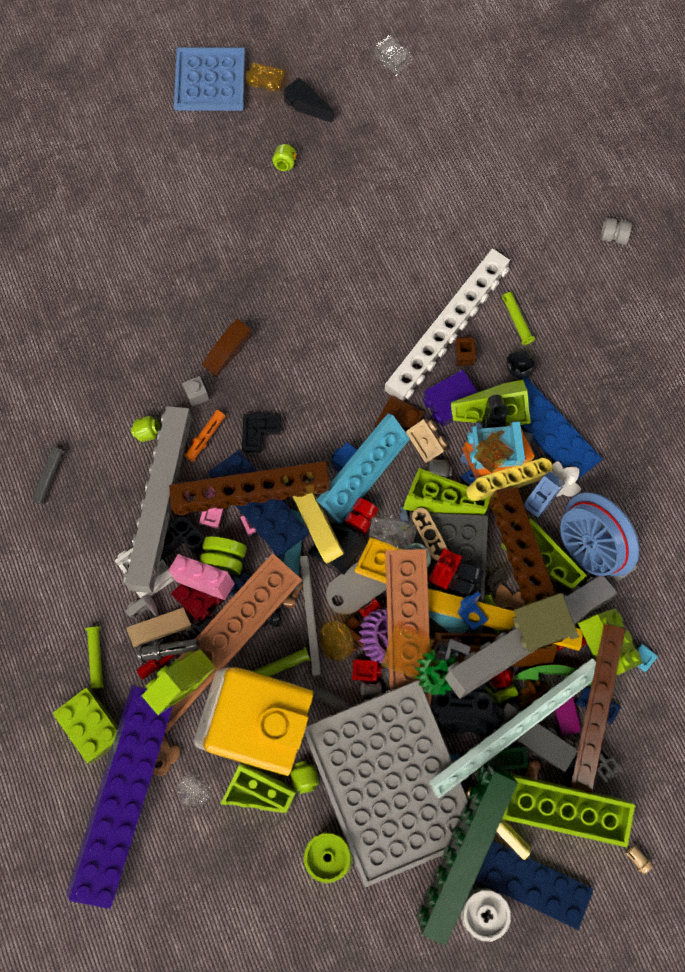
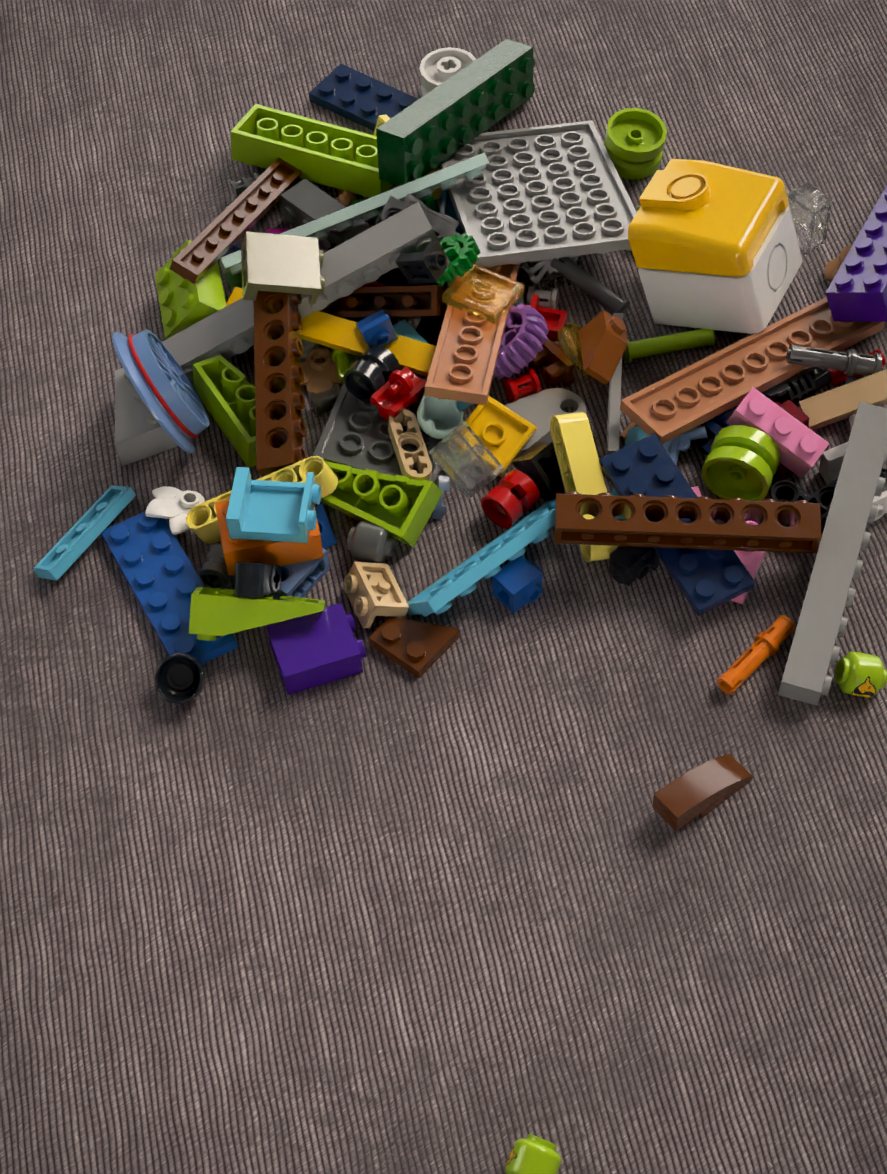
camera: 165 degrees left, 20 degrees down
lime brick [142,649,216,715] -> none
light grey brick [182,376,209,407] -> none
black plate [242,414,281,453] -> none
white brick [384,248,510,401] -> none
reddish brown brick [454,336,476,366] -> none
clear orange bracket [474,429,514,473] -> none
lime pin [501,292,535,345] -> none
medium blue brick [524,472,565,517] -> none
tan pin [625,845,653,874] -> none
medium azure tile [636,644,658,672] -> none
none -> medium azure tile [33,485,136,581]
none -> dark orange slope [578,310,628,385]

